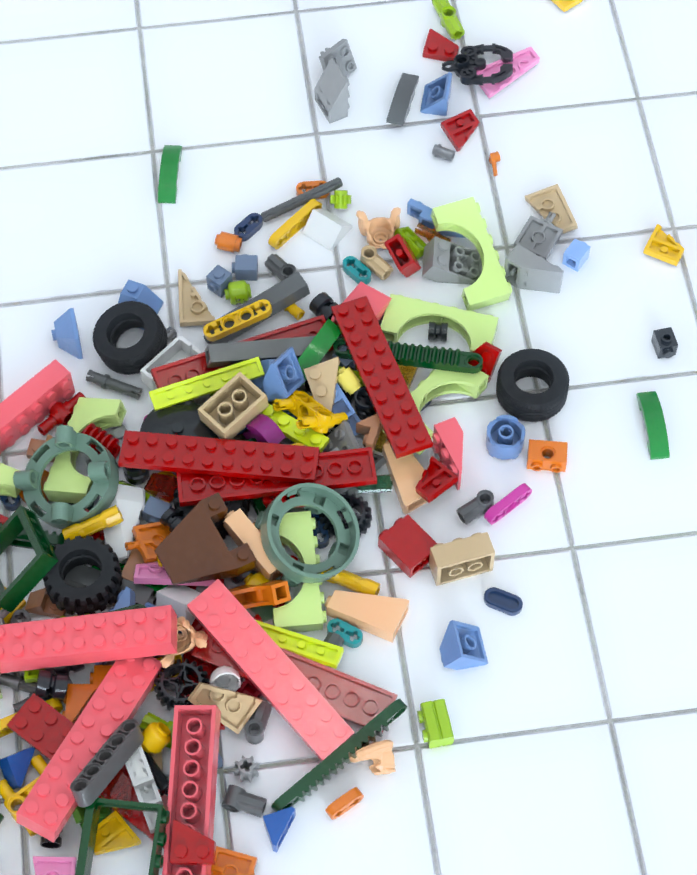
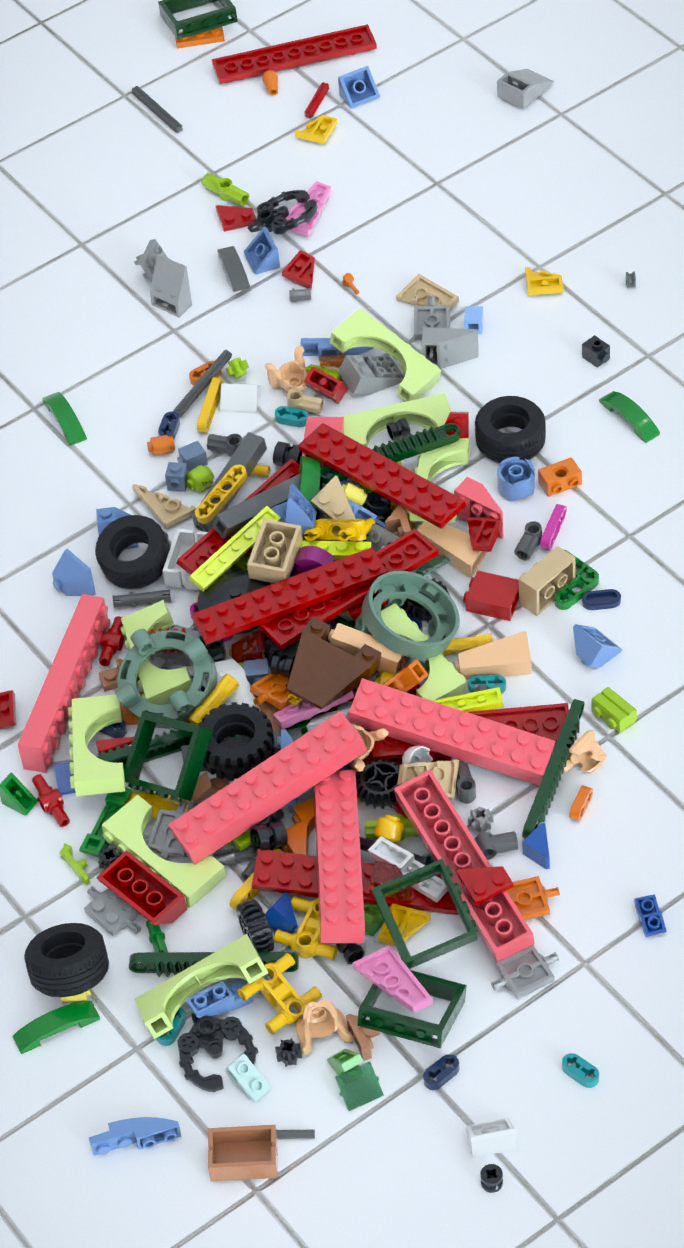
camera: 25 degrees left, 10 degrees down
dark grey beam [70,719,144,807] -> none
none -> green beam [555,549,599,610]

